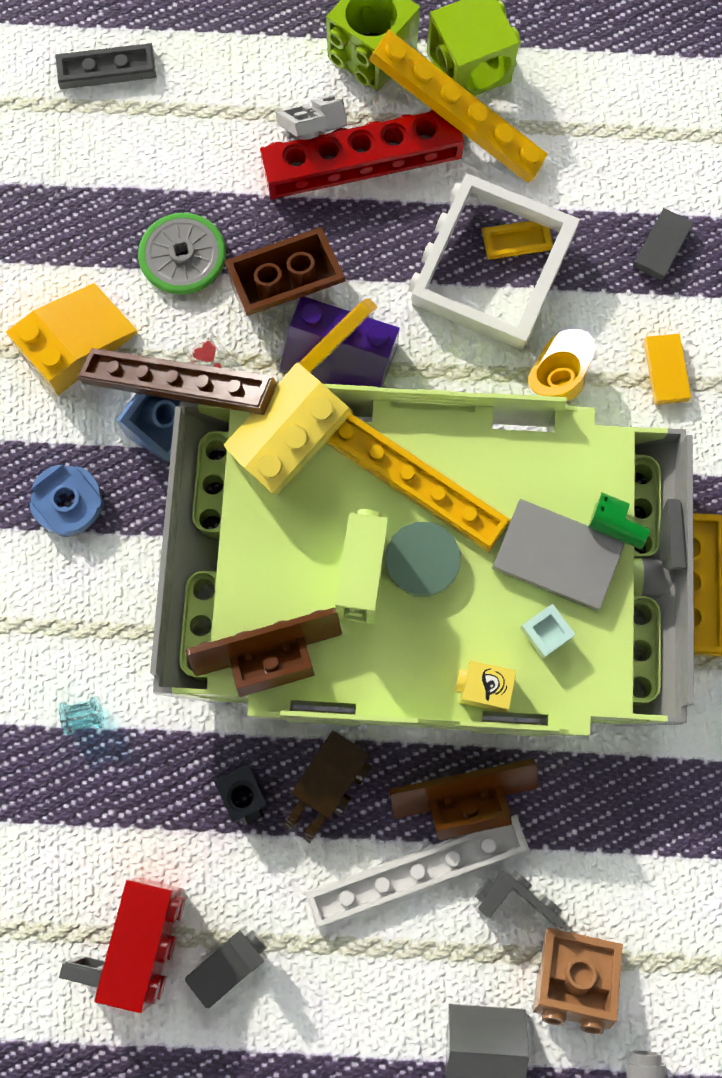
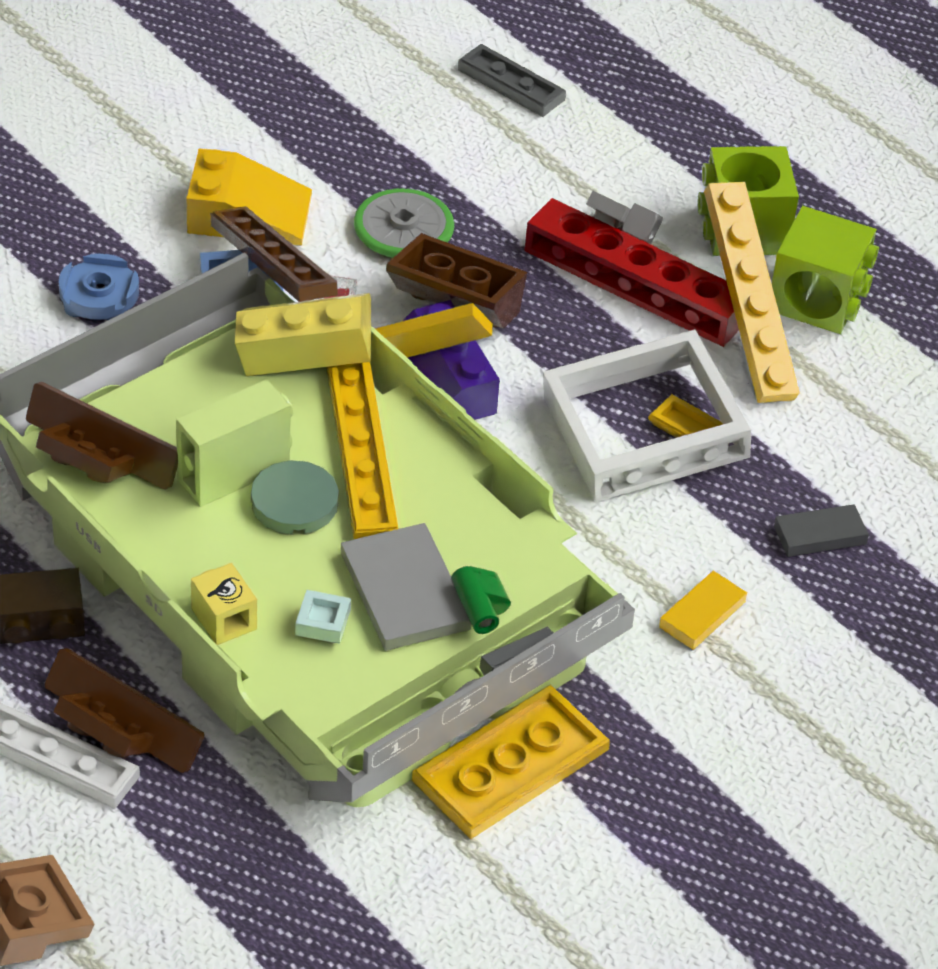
camera: 45 degrees right, 30 degrees down
dark grey bracket [474,871,566,929] -> none
yellow piece [528,329,596,401] -> none

